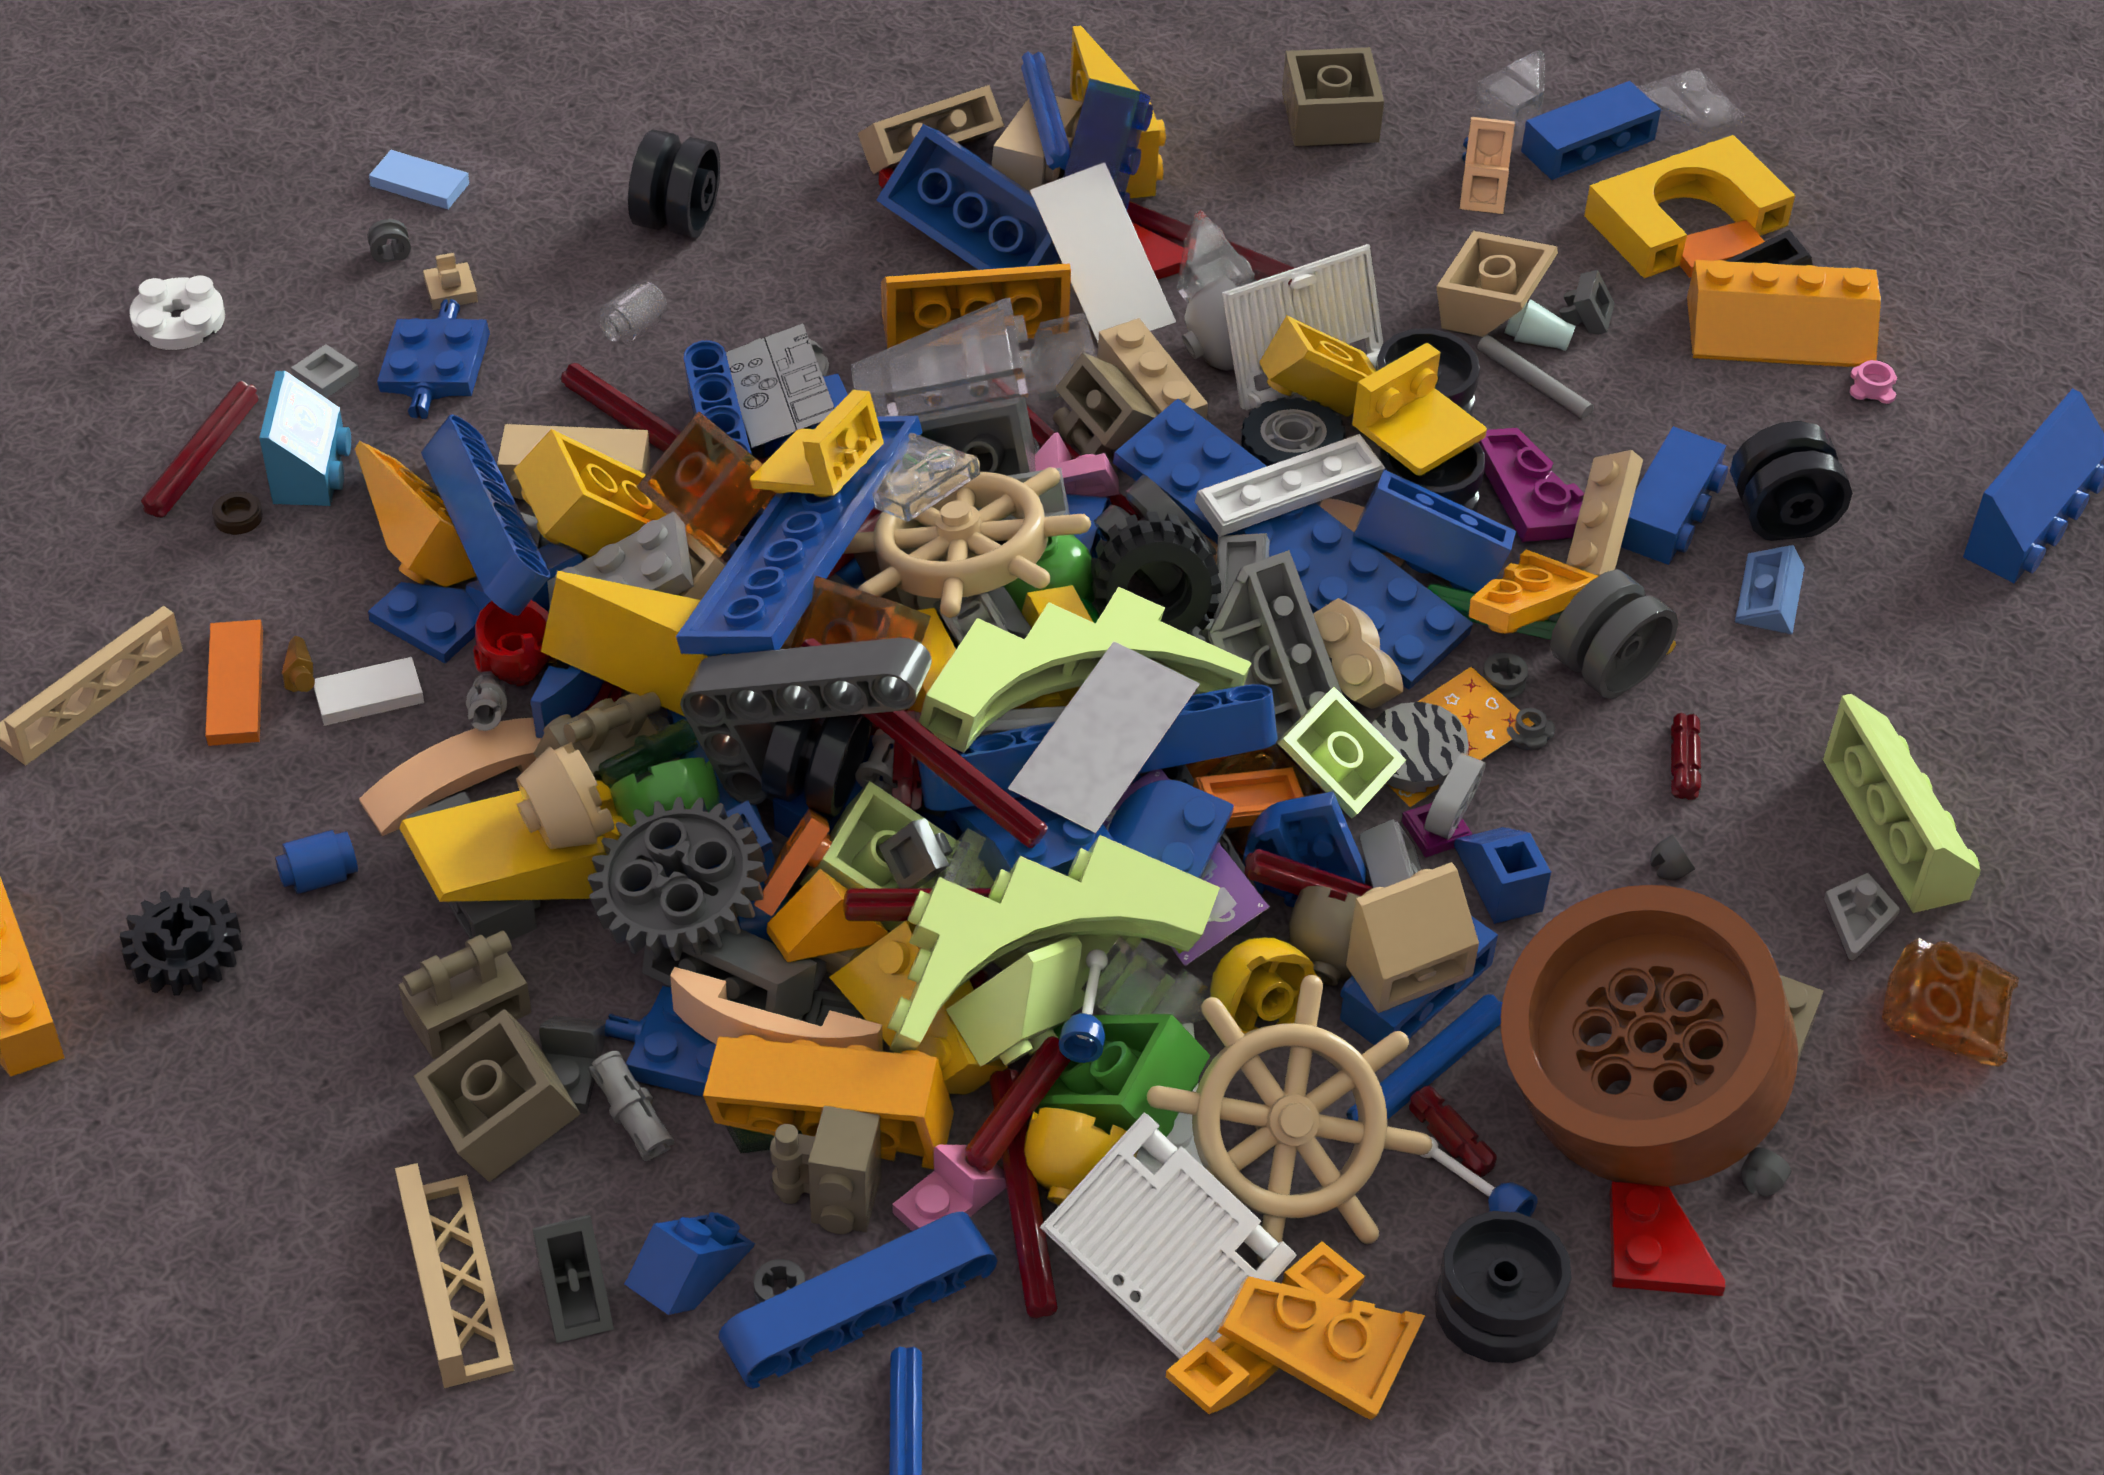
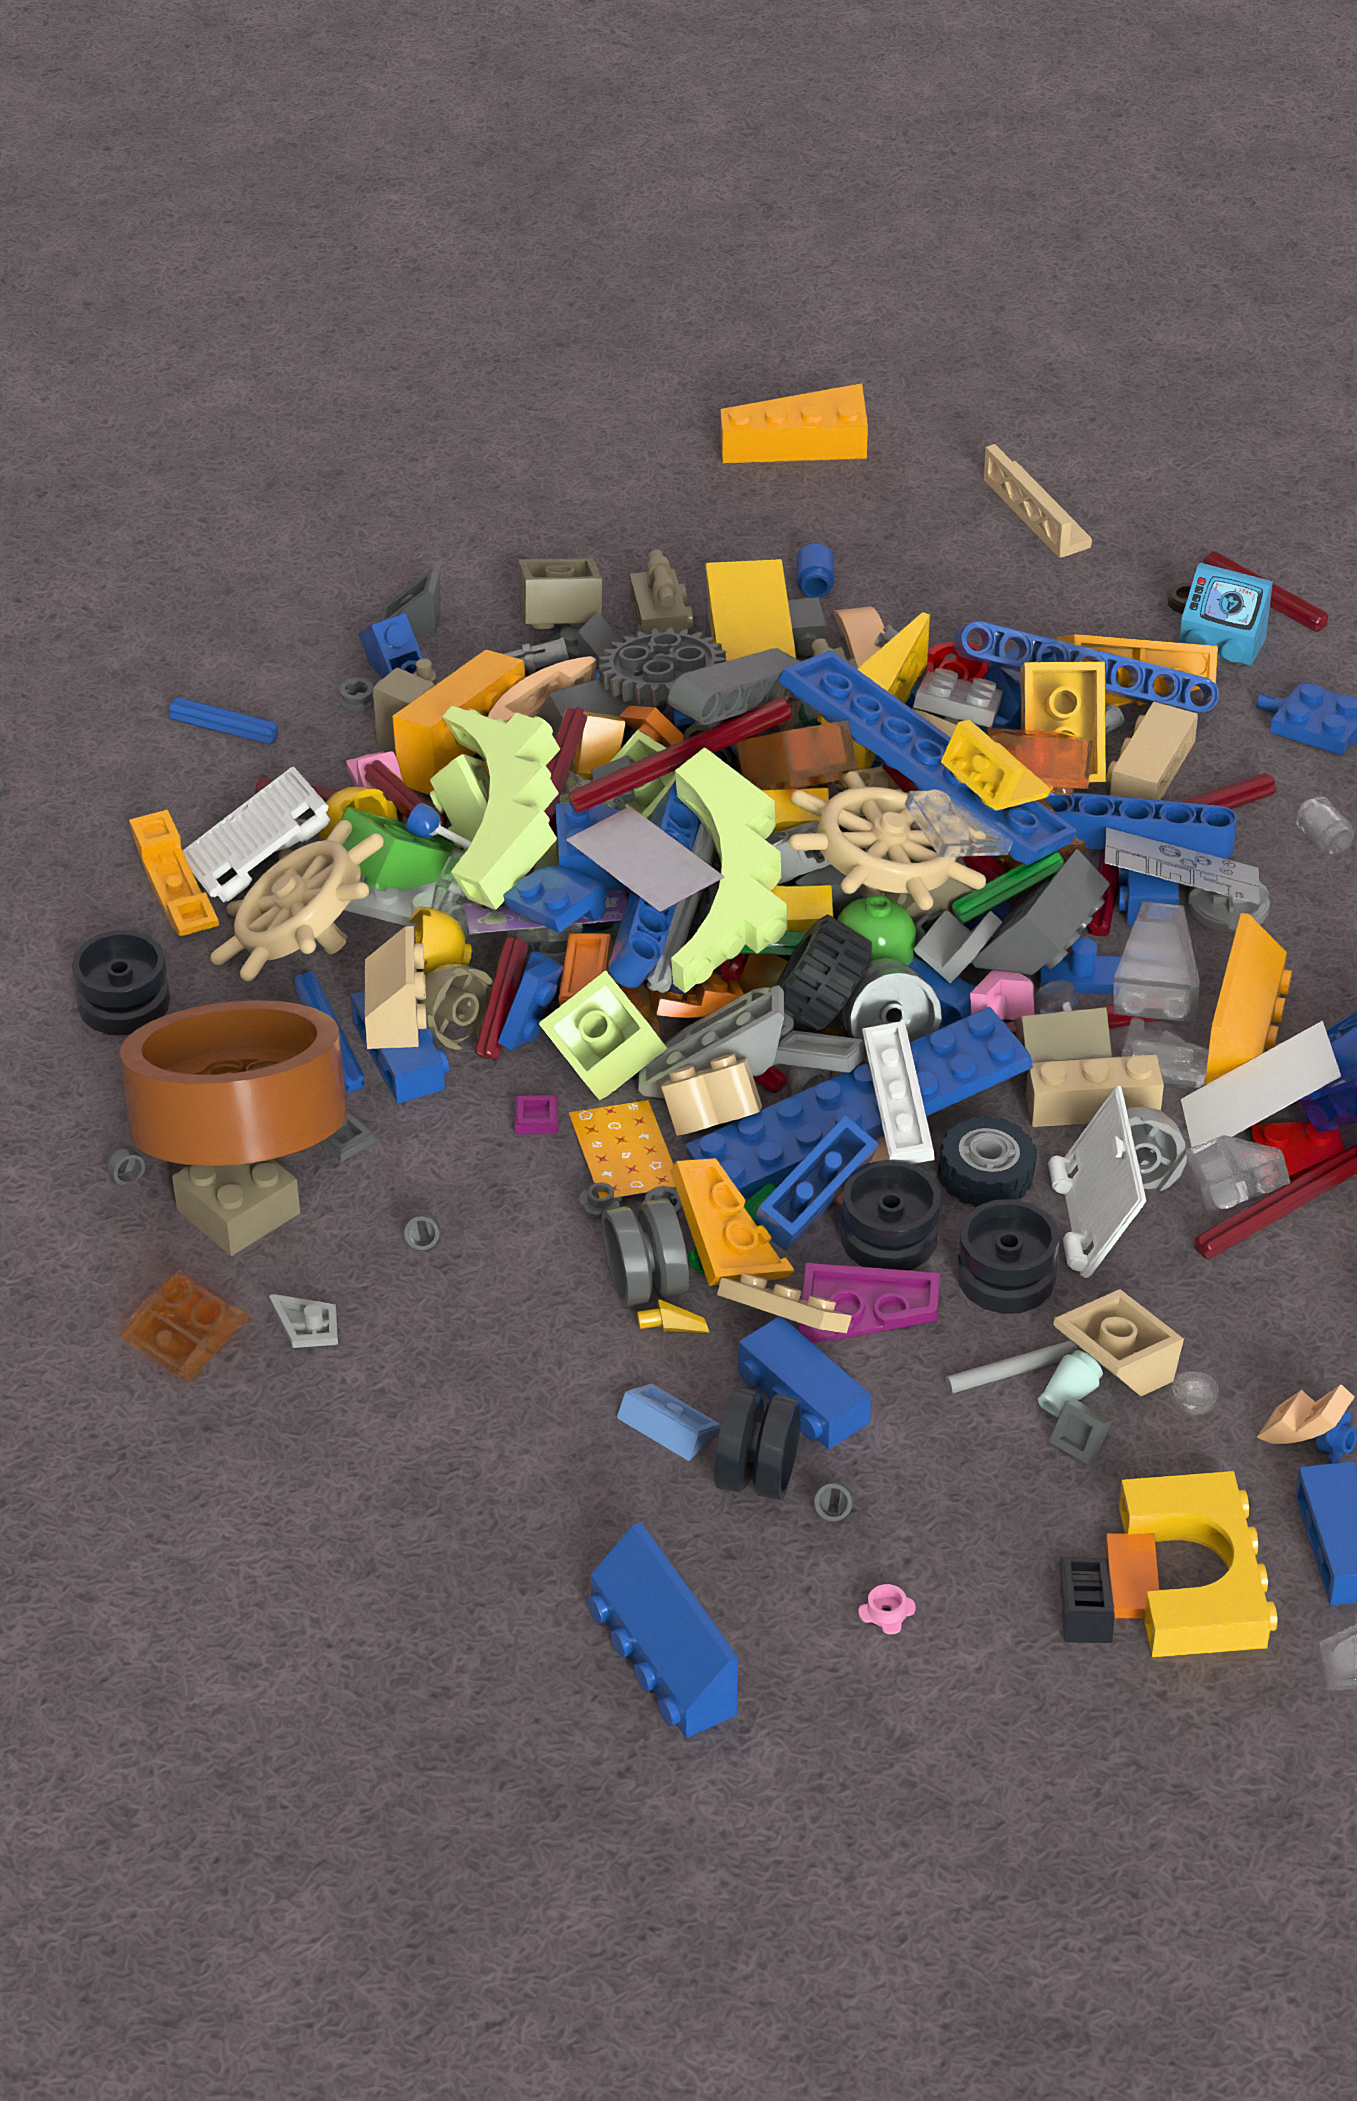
camera: 115 degrees right, 5 degrees down
black gear [120,887,243,996] -> none
orange tile [205,619,263,746] -> none
pearl gold bar [282,636,315,692] -> none
light grey tile [291,344,359,398] -> none
white tile [314,657,424,726] -> none
tan fence [395,1163,514,1388] -> none
tan cone [516,742,614,849] -> none
blue beam [718,1212,998,1389] -> none
light orange wing [1217,1276,1425,1420] -> none
yellow slope [1259,315,1376,417] -> none
yellow bracket [1352,342,1487,476] -> none
light grey slope [1360,819,1421,888] -> none
light grey tile [1371,702,1469,793] -> none
light grey beam [1424,753,1486,840] -> none
blue slope [1454,827,1551,924] -> none
red wing [1609,1182,1726,1296] -> none
dark red axle [1671,712,1701,800] -> none
light orange slope [1687,260,1881,367] -> none
yellowish green slope [1823,694,1980,913] -> none

